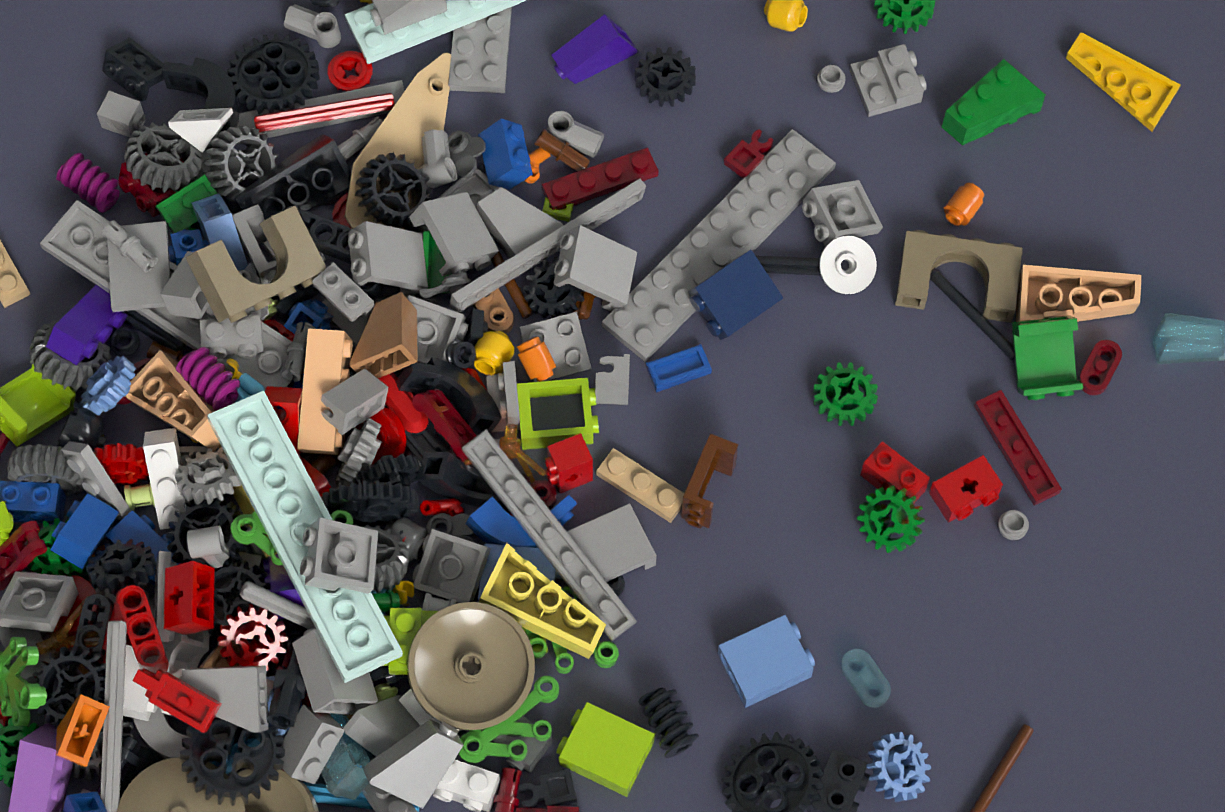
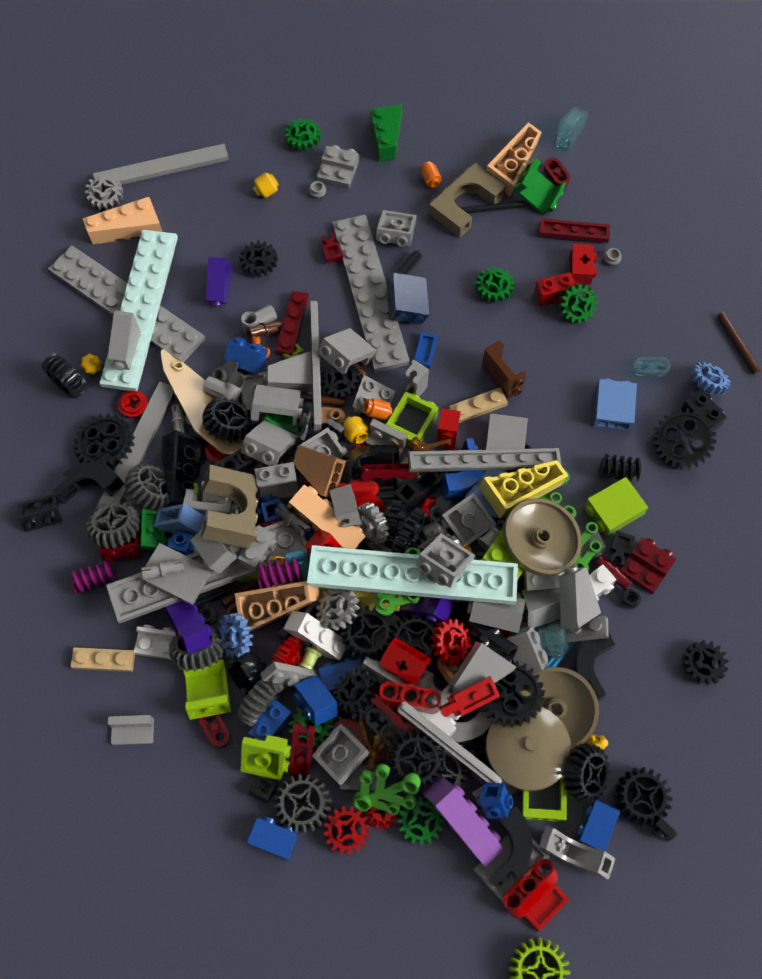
camera: 55 degrees left, 0 degrees up
orange slope [55,694,110,767] -> none
light grey brick [97,91,145,137] -> none
white slope [168,108,233,153] -> none
light grey piece [187,526,229,568] -> none
light grey axle [240,581,315,629] -> none
axle [254,93,395,132] -> none
light grey piece [284,4,341,48] -> none
black bush [446,340,476,368] -> none
white dish [819,236,877,294] -> none
yellow wing [1066,32,1181,132] -> none
none -> white bracket [134,625,176,660]

